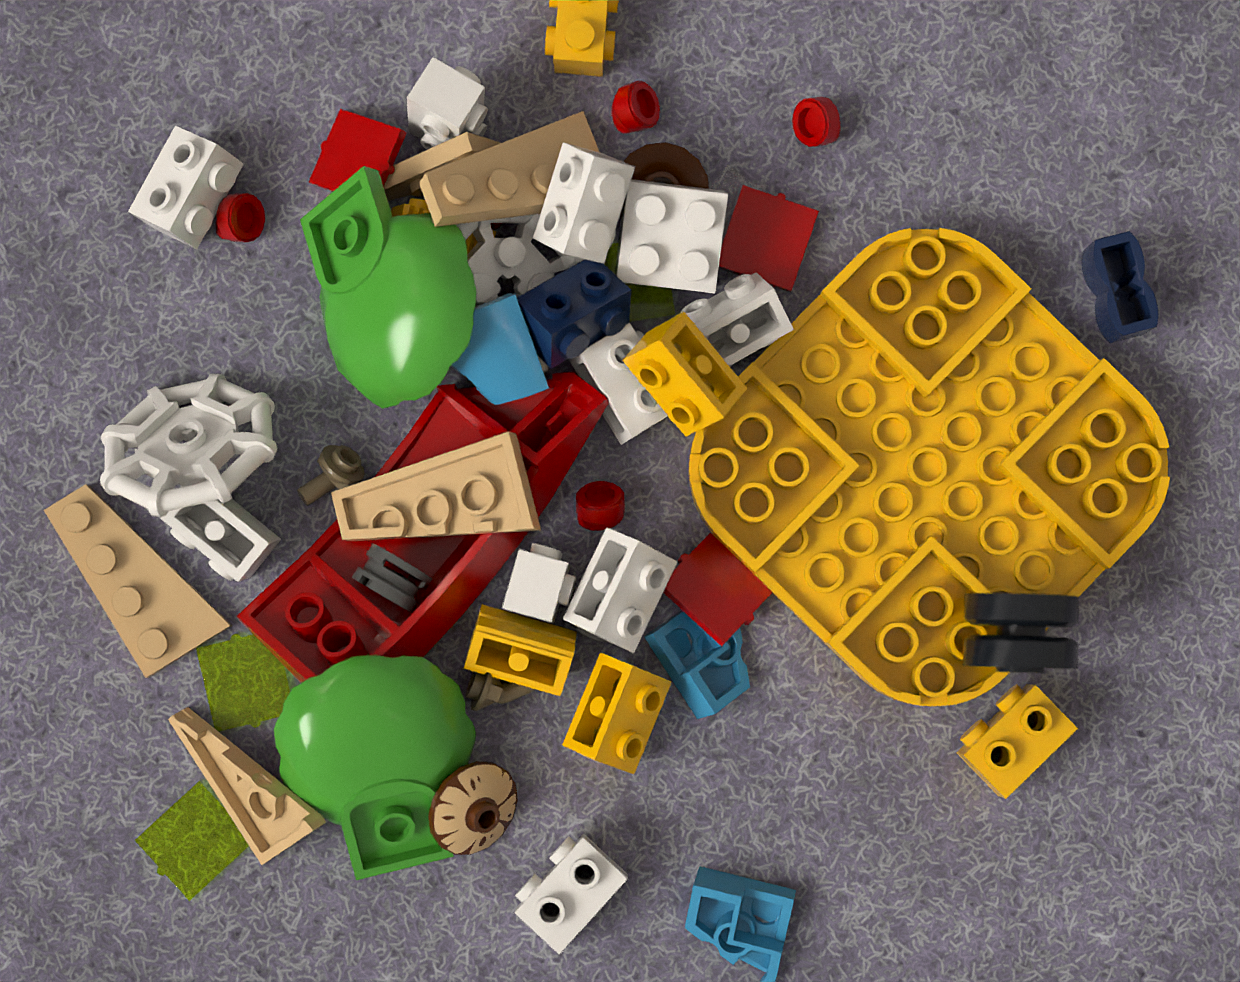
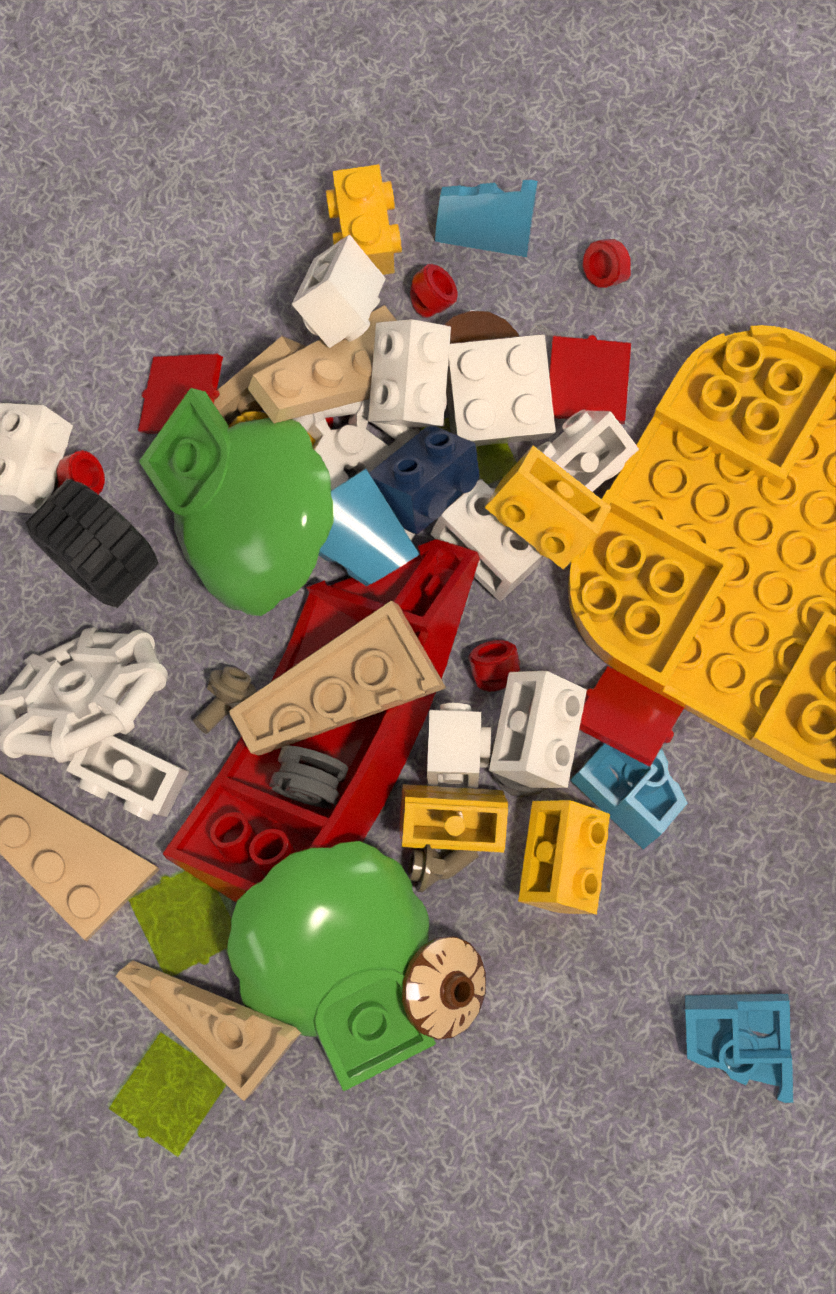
camera: 10 degrees left, 10 degrees down
white brick [407,57,488,150] -> none
white brick [514,834,628,954] -> none
none -> black tyre [25,479,159,608]
none -> white brick [292,235,386,348]
none -> dark azure slope [435,180,538,257]

